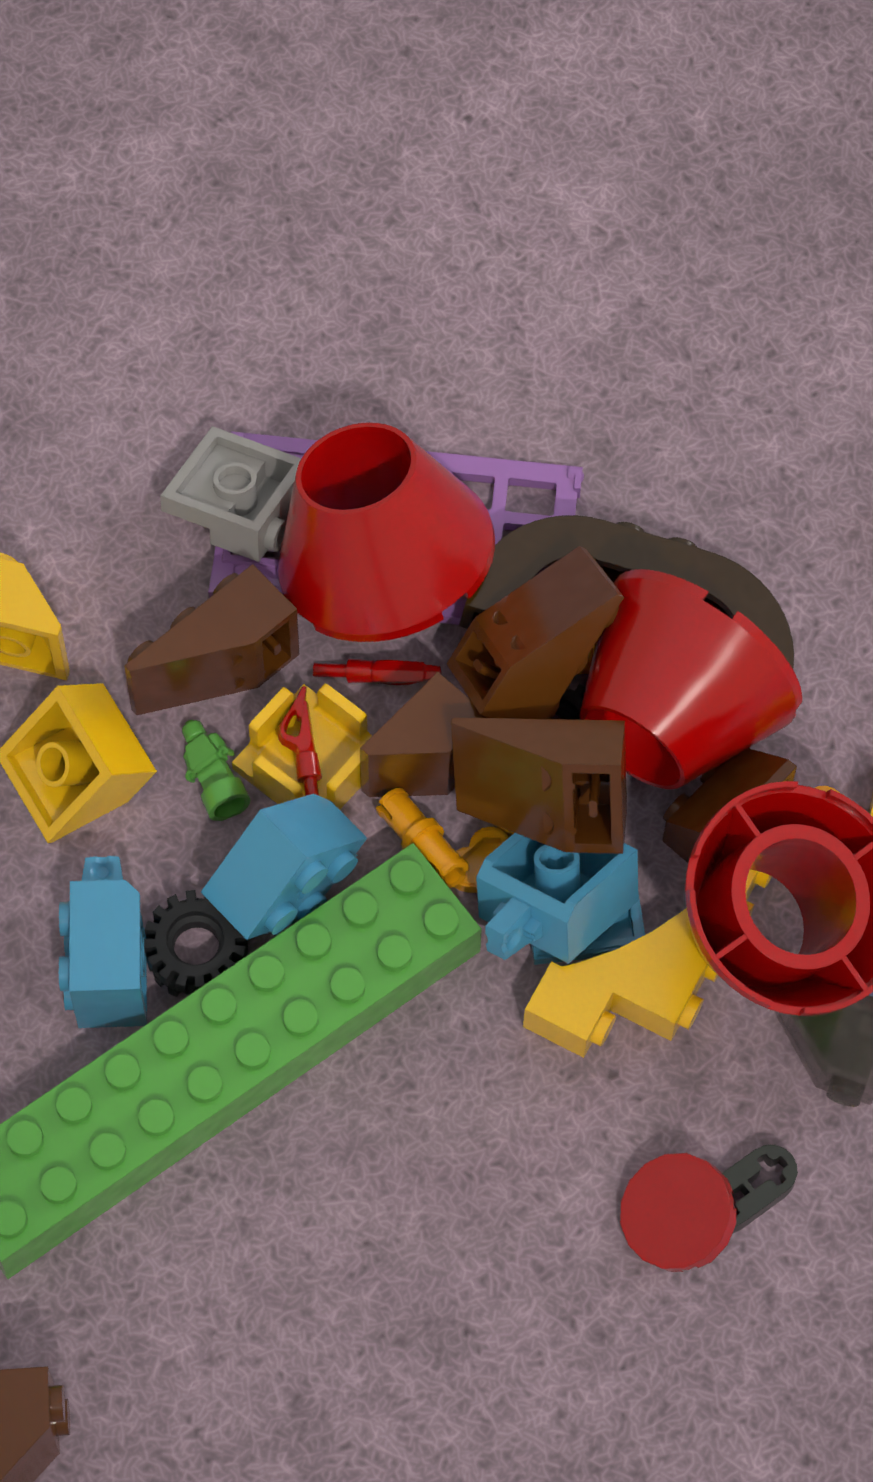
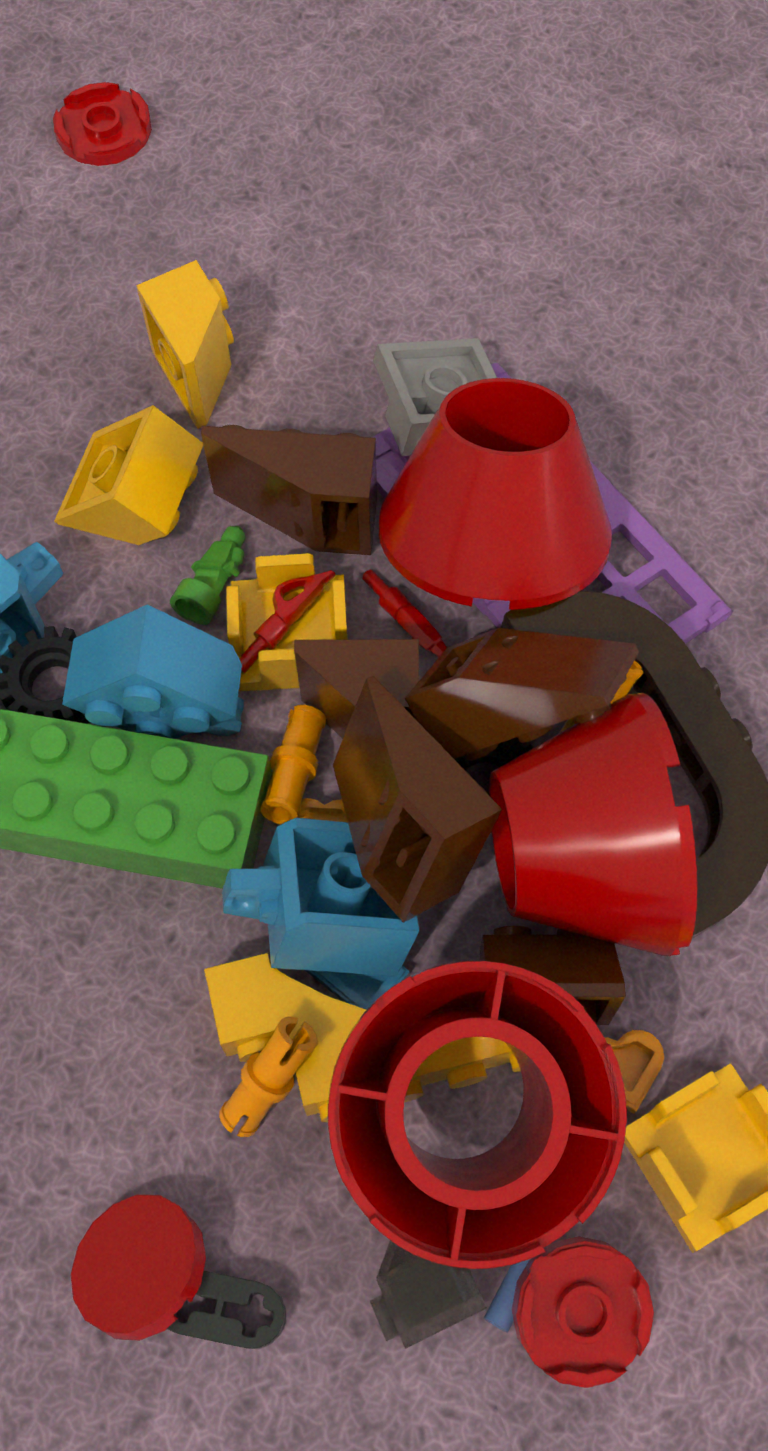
camera: 50 degrees right, 0 degrees up
none -> light orange pin [219,1017,317,1137]

